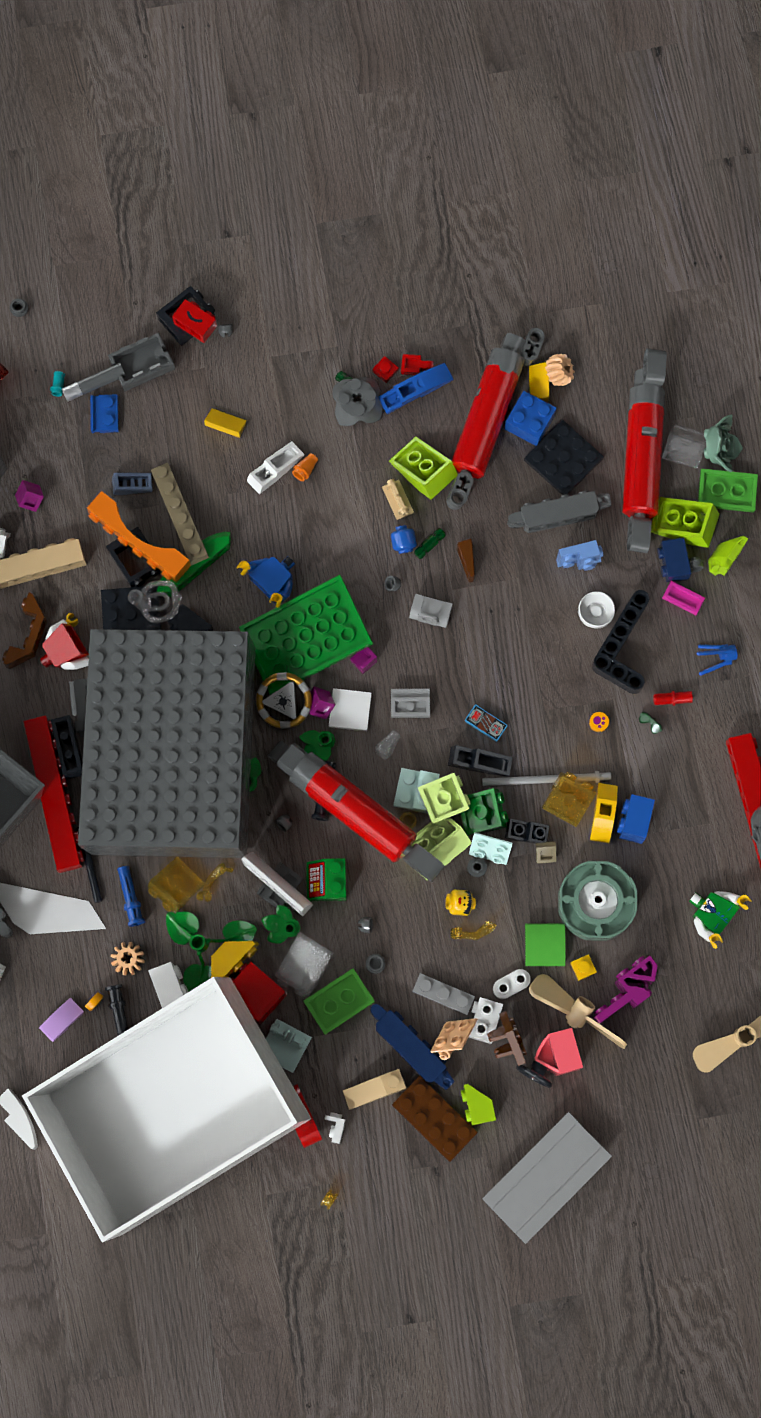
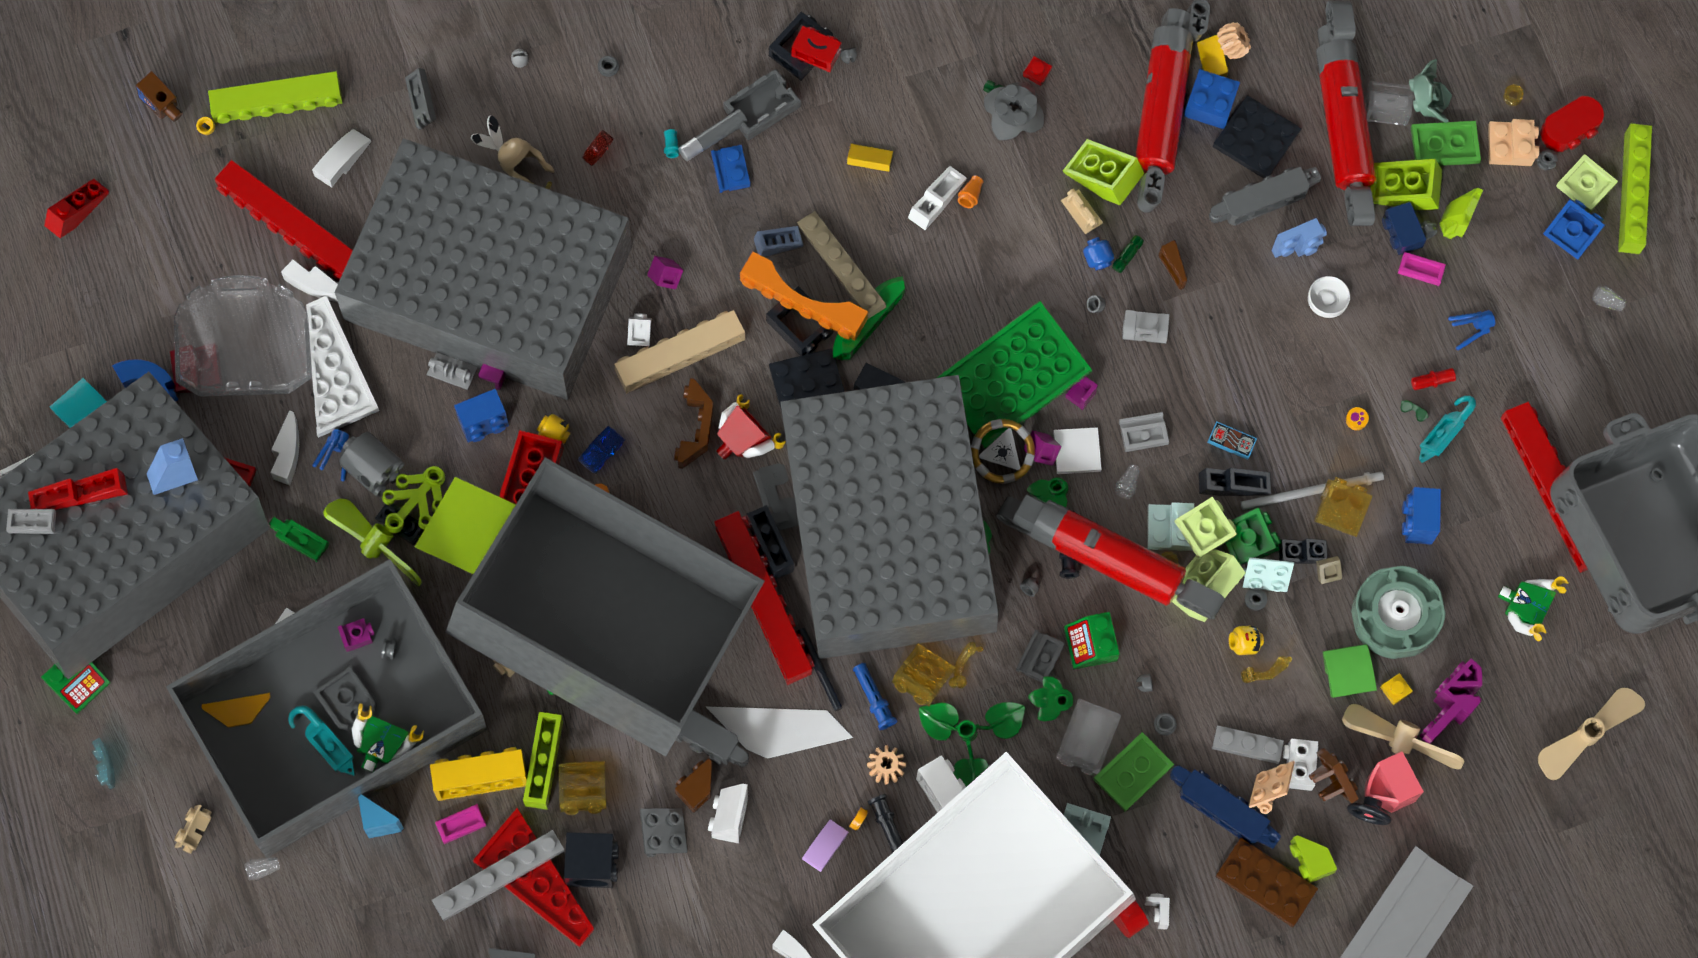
camera: 15 degrees left, 5 degrees down
clear piece [128,580,182,623] -> none
yellow slope [211,941,259,978] -> none
red slope [231,962,287,1025] -> none
torso [236,556,295,608] -> none
white slope [241,852,313,916] -> none
tan slope [343,1069,406,1110] -> none
blue slope [378,363,454,415] -> none
red plate [401,354,434,375] -> none
white plate [493,969,531,999] -> none
yellow slope [590,783,618,843] -> none
black beam [592,590,649,694] -> none
none -> teal plate [1419,395,1476,463]

